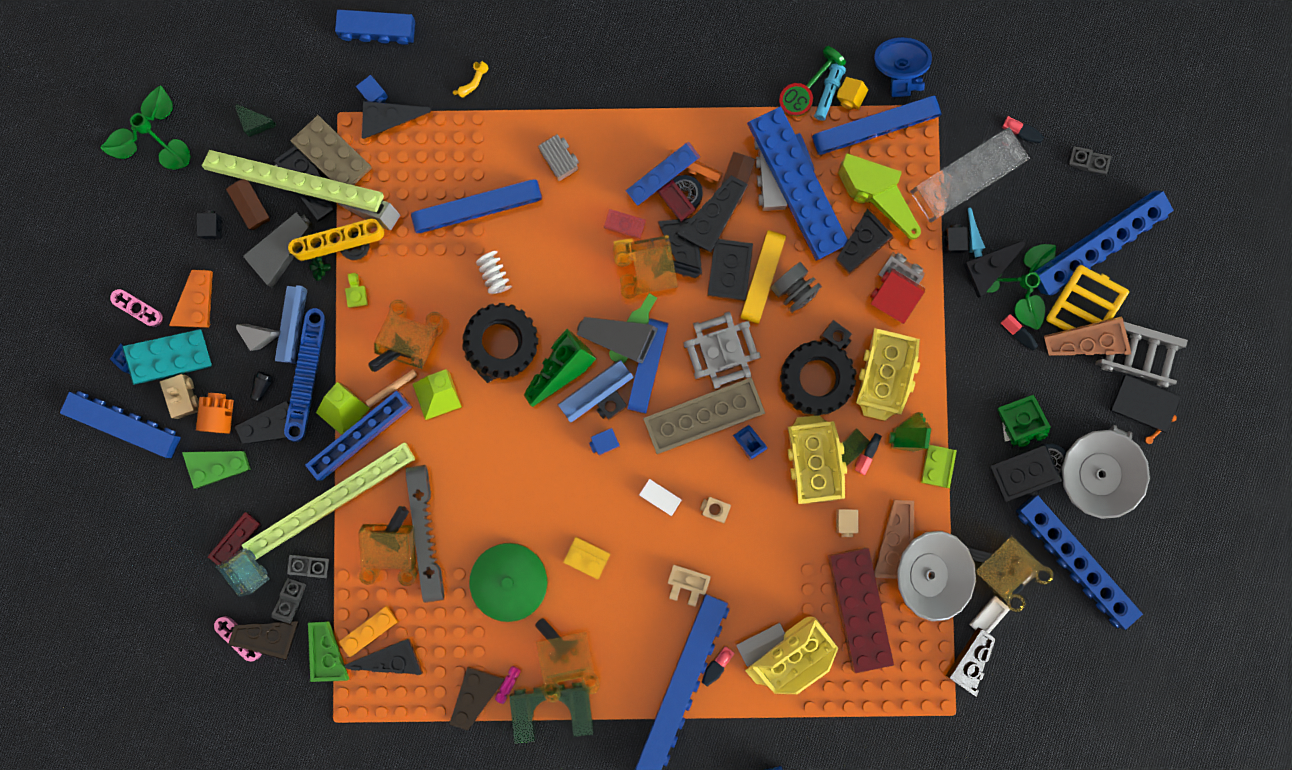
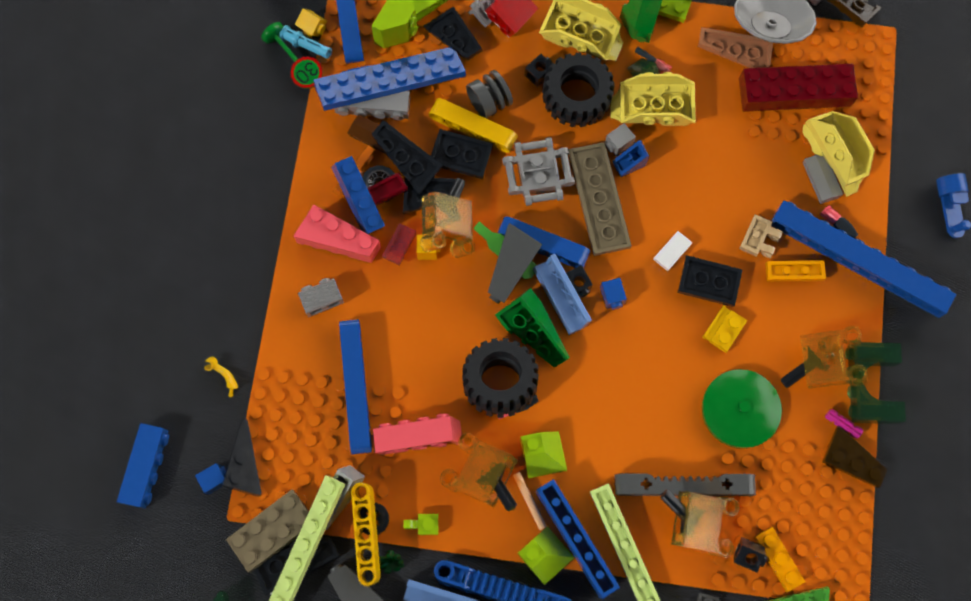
camera: 85 degrees left, 10 degrees down
black wing [344,638,423,675] -> none
white piece [476,251,512,294] -> none
tan brick [700,497,731,523] -> none
tan brick [836,509,858,537] -> none
none -> coral wedge [293,205,381,263]
none -> coral wedge [373,414,463,455]
none -> light grey brick [605,123,636,156]
none -> black plate [677,255,743,307]
none -> black brick [733,537,767,573]
none -> light orange plate [765,260,826,282]

